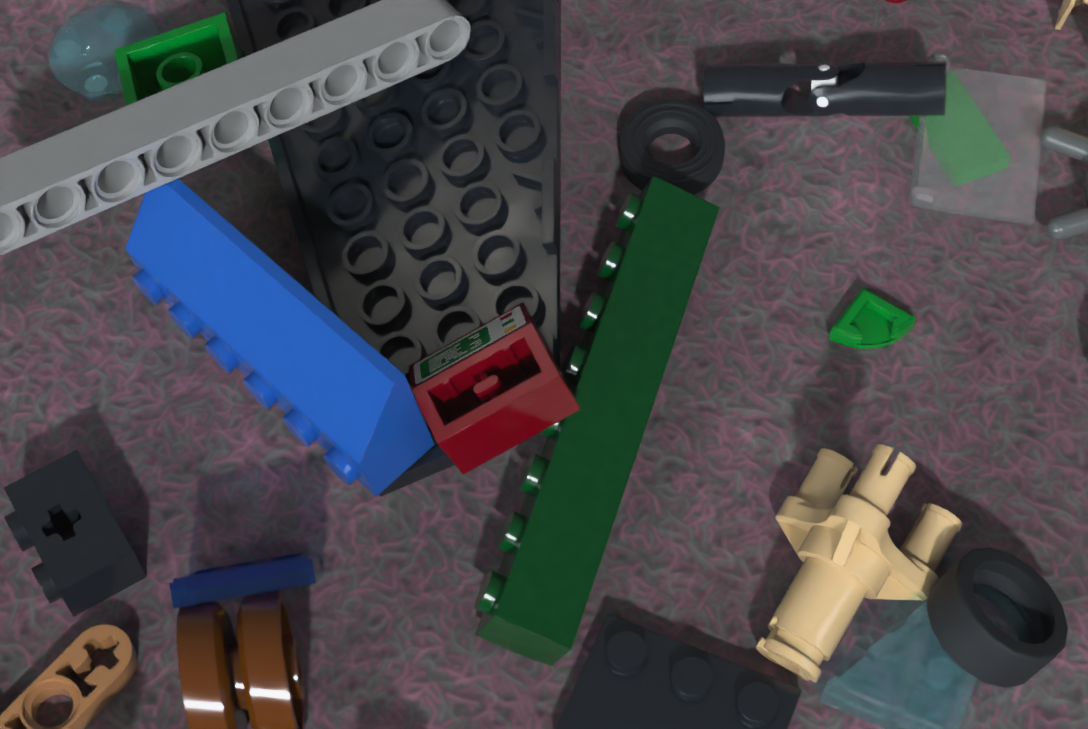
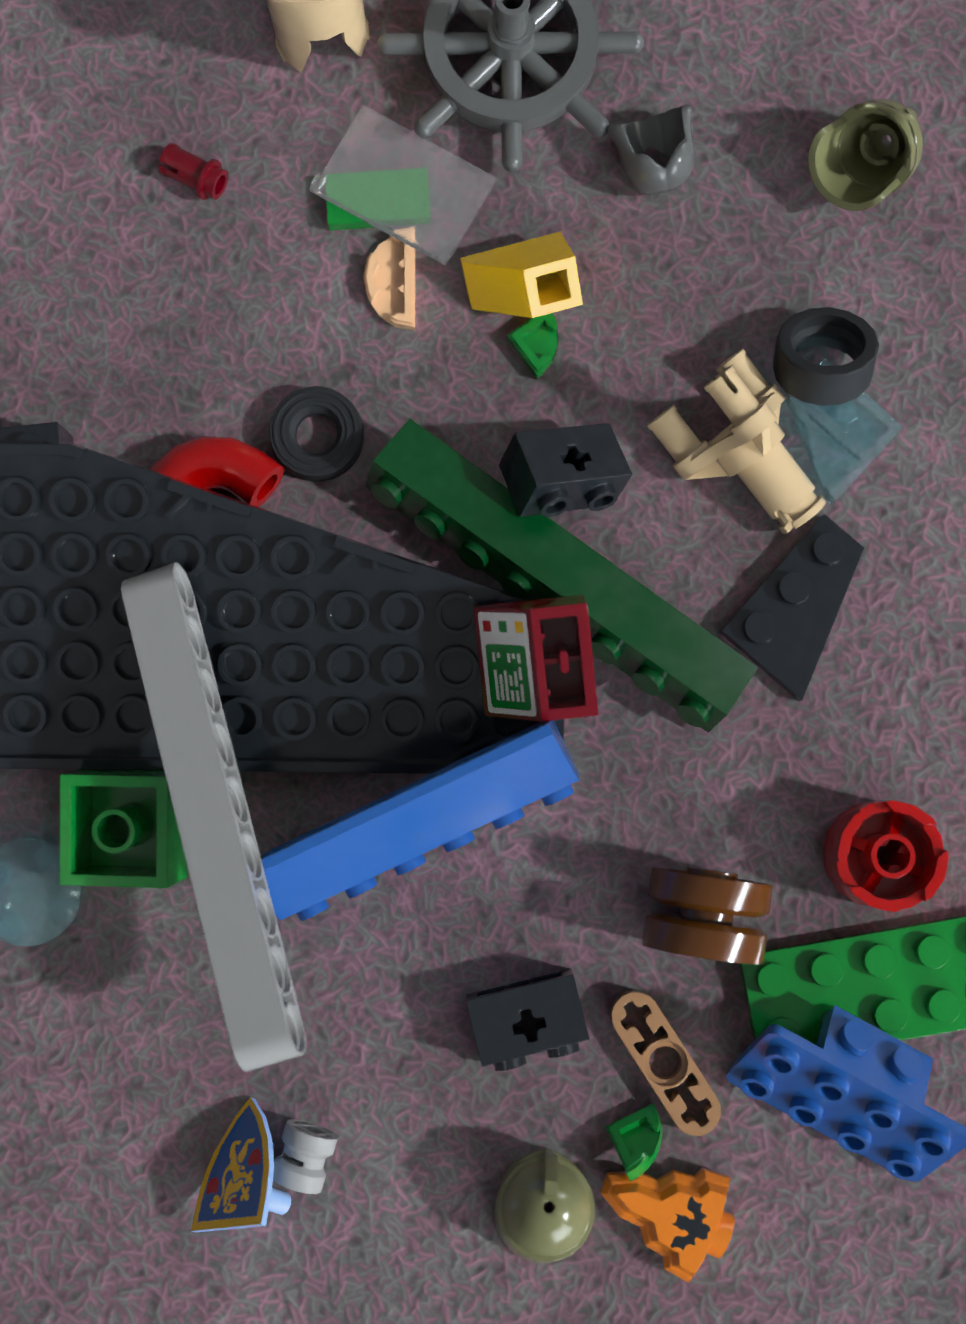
camera: 75 degrees left, 25 degrees up
clear blue tile [169,550,323,608] -> none
black piece [704,61,947,117] -> none
none -> red cylinder [149,436,284,507]
none -> light nougat tile [363,227,415,331]
none -> yellow slope [460,231,583,318]
none -> black brick [499,423,633,517]

